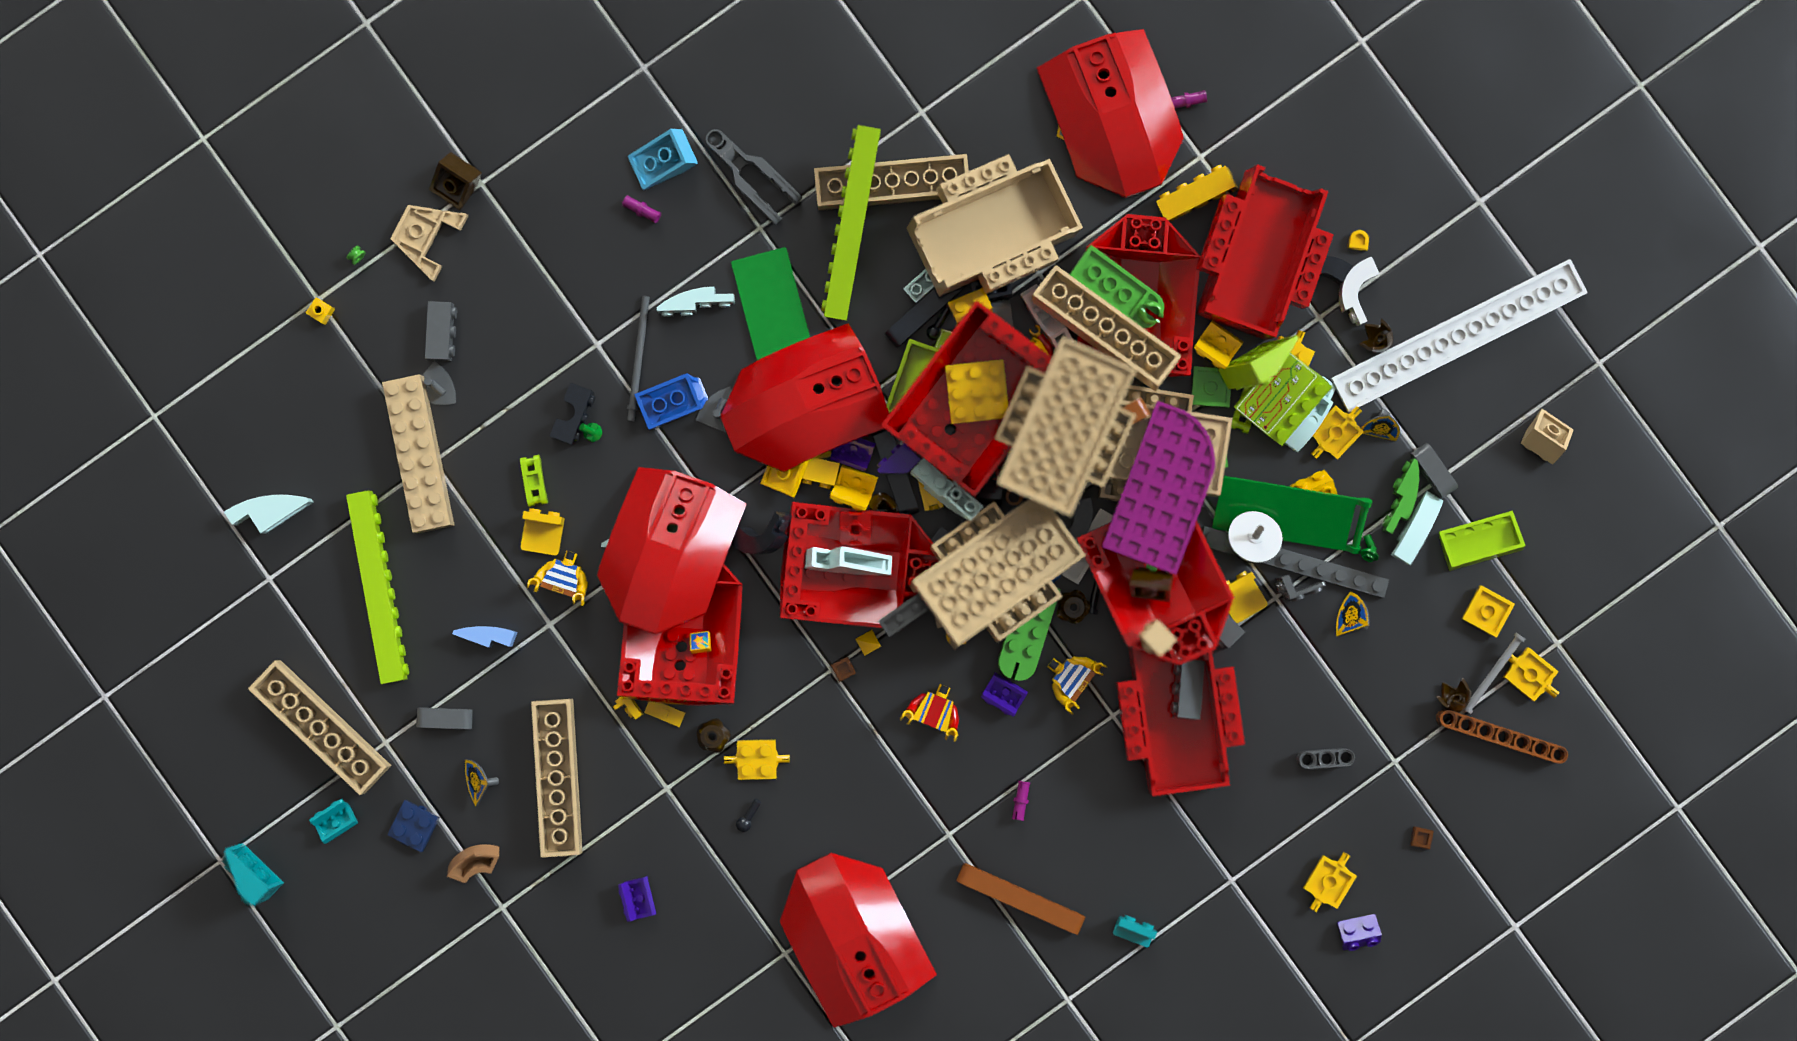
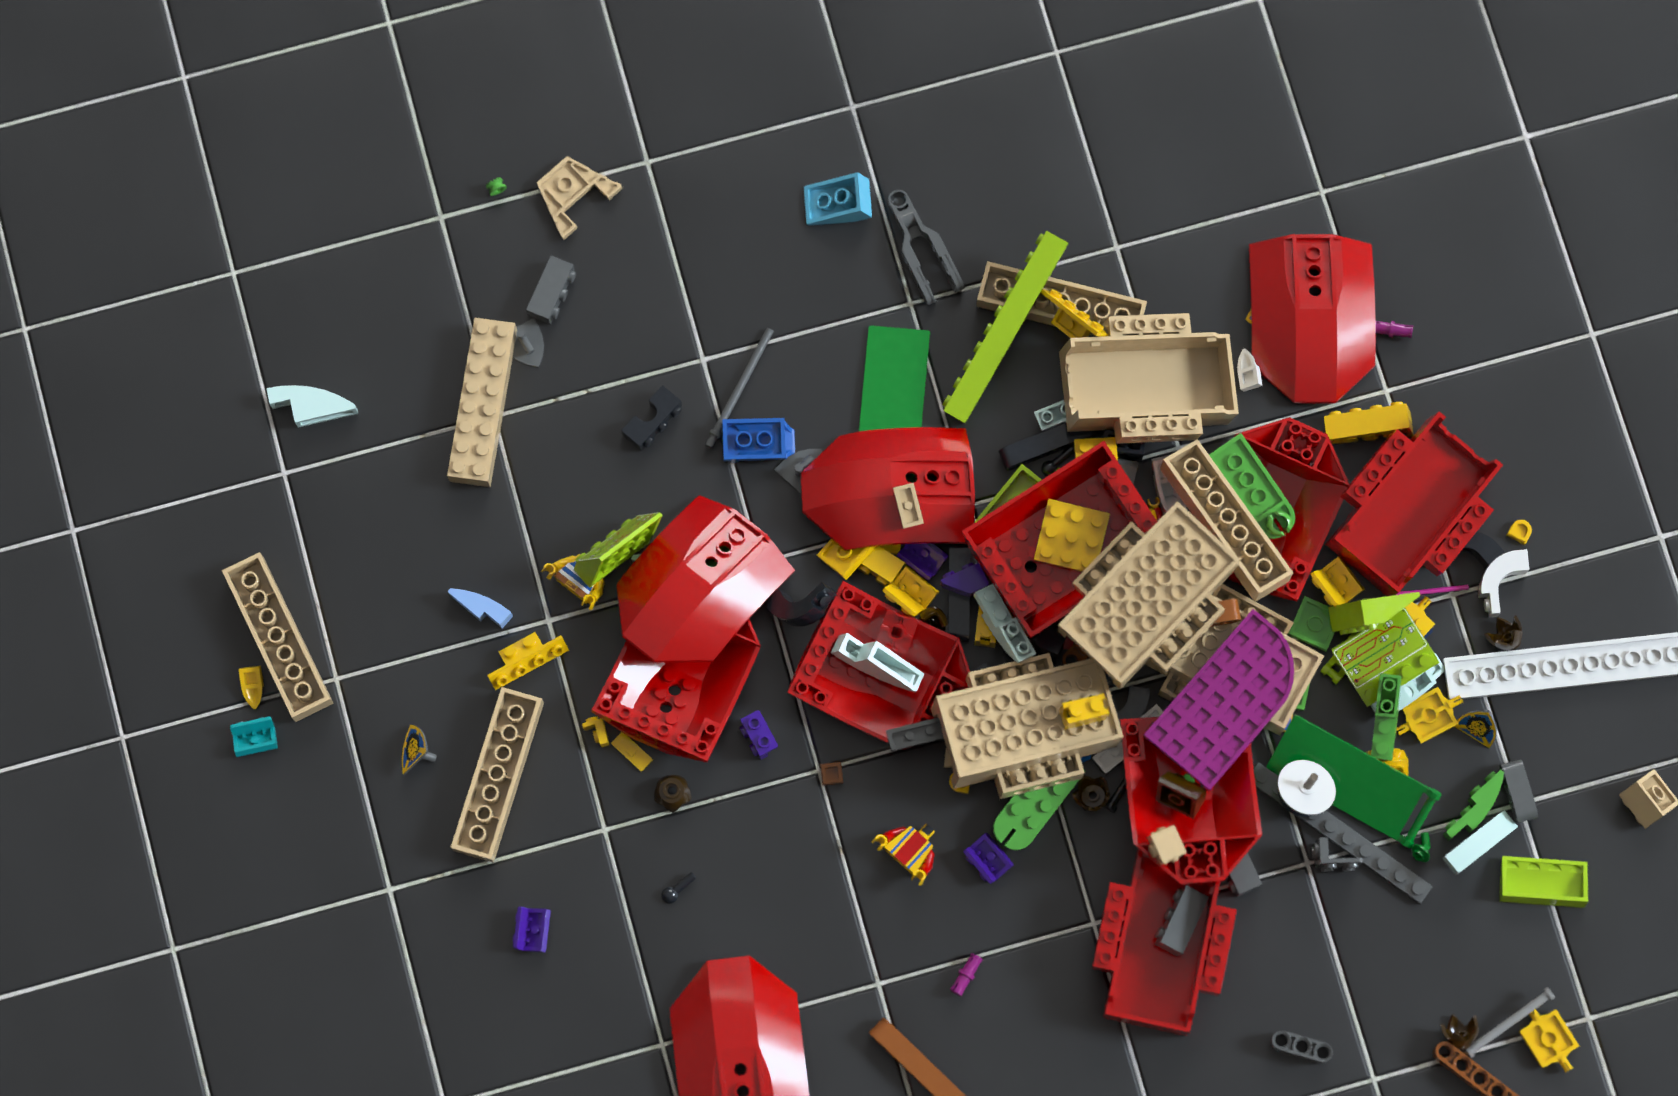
camera: 20 degrees right, 10 degrees down
teal slope [222,843,284,906] -> none
yellow plate [306,297,335,325] -> none
lime brick [346,490,409,684] -> none
dark blue plate [387,800,440,852] -> none
dark grey beam [416,708,473,729] -> none
dark brown slope [429,152,482,210] -> none
medium nougat brick [447,844,499,883] -> none
lime plate [520,455,548,507] -> none
yellow bracket [521,508,565,555] -> none
green plate [579,423,602,442] -> none
magenta pin [622,195,661,223] -> none
light aqua slope [657,287,735,316] -> none
tile [690,631,711,654] -> none
yellow plate [724,740,790,780] -> none
yellow slope [856,630,881,656] -> none
torso [1047,656,1107,715] -> none
yellow bracket [1227,571,1268,623] -> none
shield [1336,591,1369,637] -> none
yellow plate [1461,585,1515,638] -> none
none -> yellow plate [239,666,264,709]
none -> yellow bracket [487,632,569,690]
none -> lime slope [573,512,663,588]
none -> dark purple bracket [739,710,778,760]
none -> tan plate [893,483,924,529]
none -> yellow bracket [1040,289,1109,338]
none -> yellow brick [1059,693,1109,730]
none -> white plate [1237,348,1262,392]
none -> bright green slope [1371,673,1402,760]
none -> dark pink axle [1395,585,1469,595]

